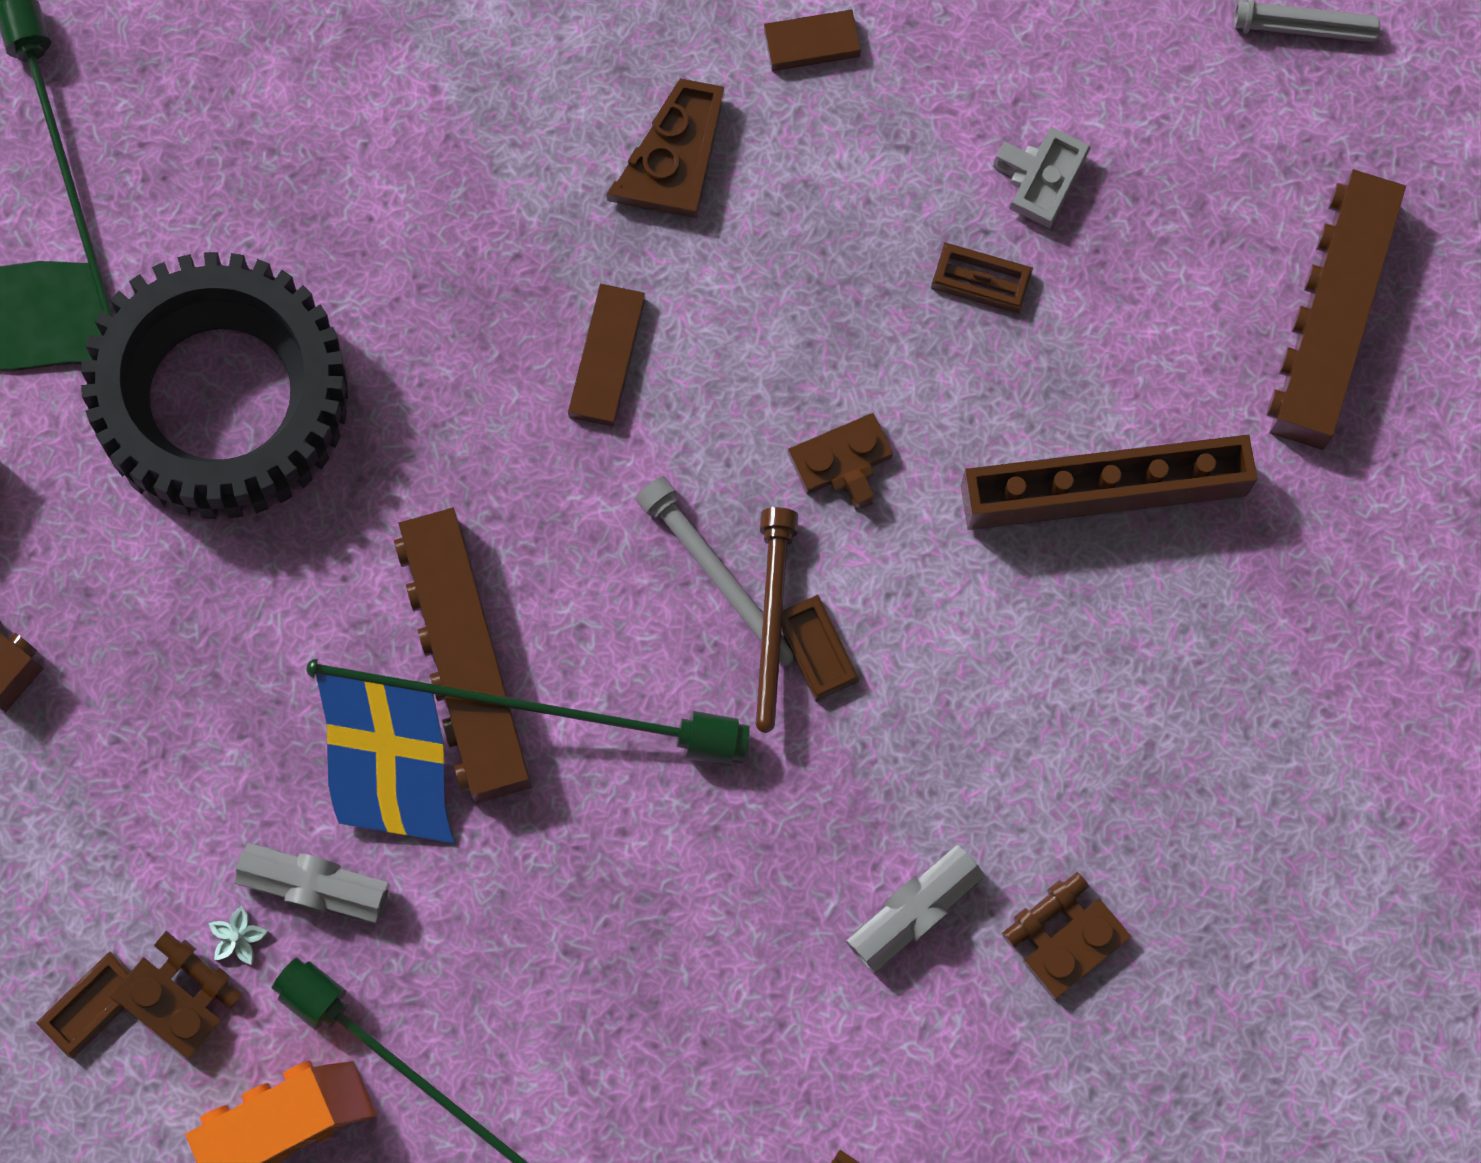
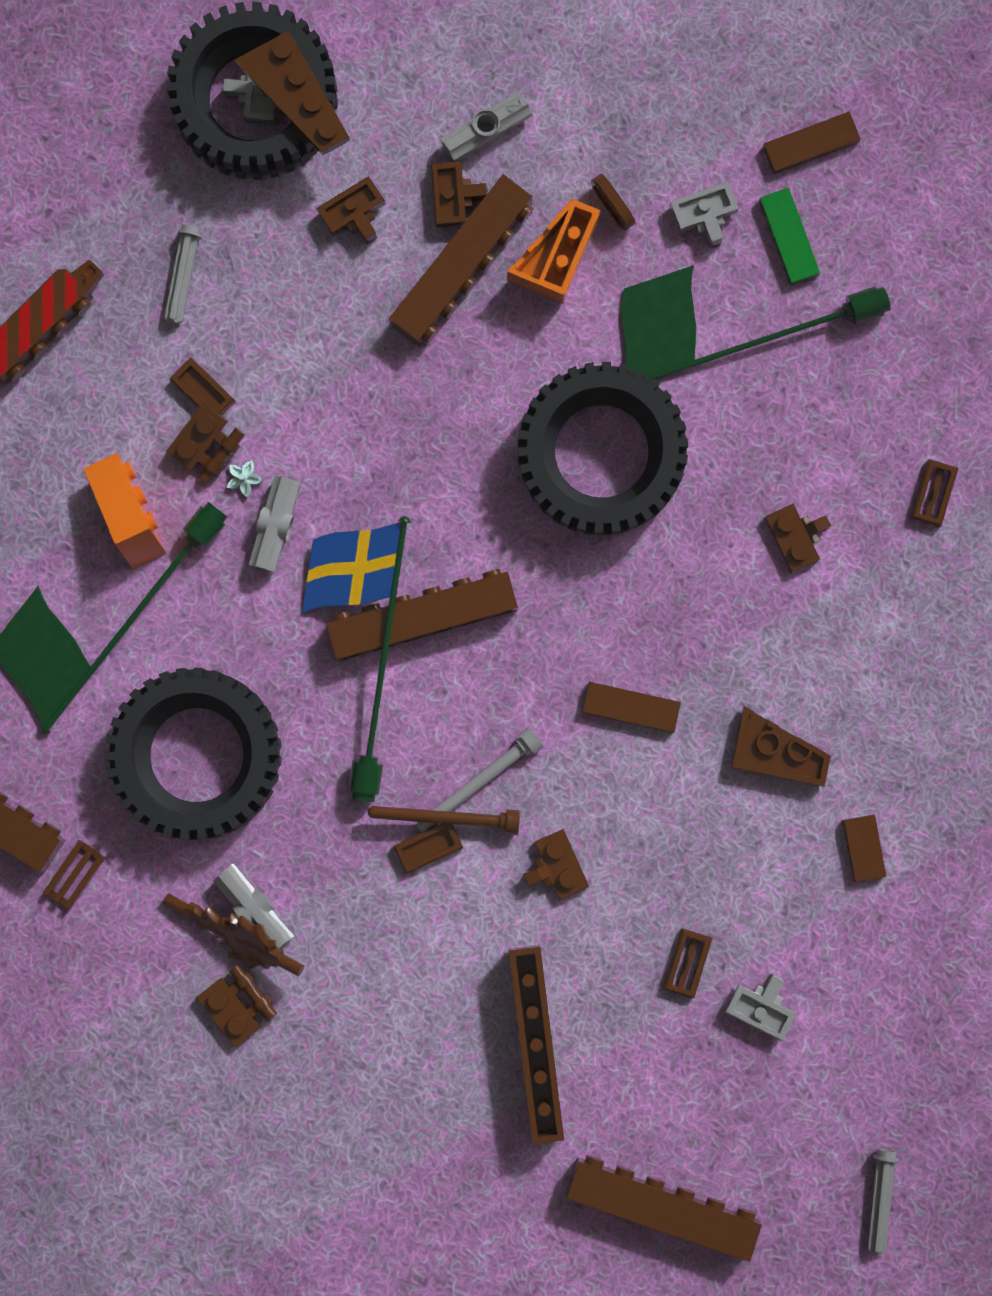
camera: 90 degrees right, 10 degrees up
none -> black tyre [105,667,282,840]
none -> reddish brown piece [163,893,305,977]
none -> reddish brown hinge [764,503,831,573]

